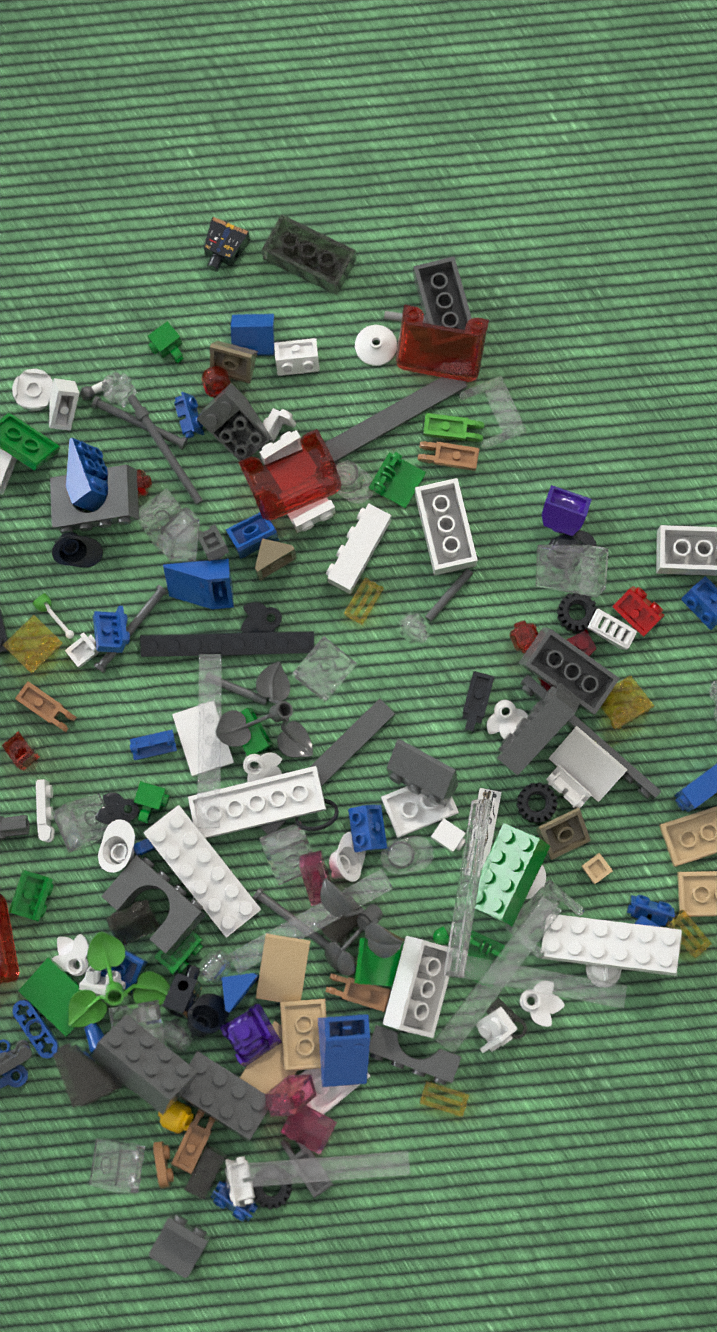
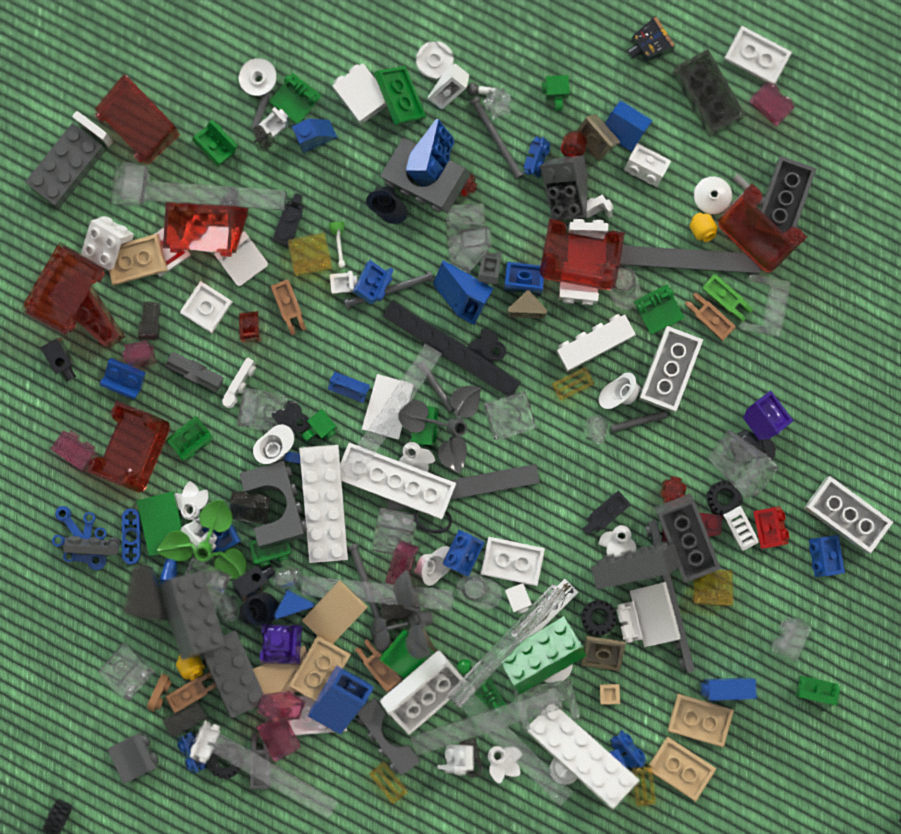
camera: 30 degrees right, 5 degrees up
dark grey bar [127,394,203,505] -> none
dark grey slope [387,739,458,807] -> none
none -> white piece [599,372,641,409]
none -> yellow head [689,213,718,242]
none -> white tile [724,26,792,86]
none -> clear pink brick [749,81,795,127]

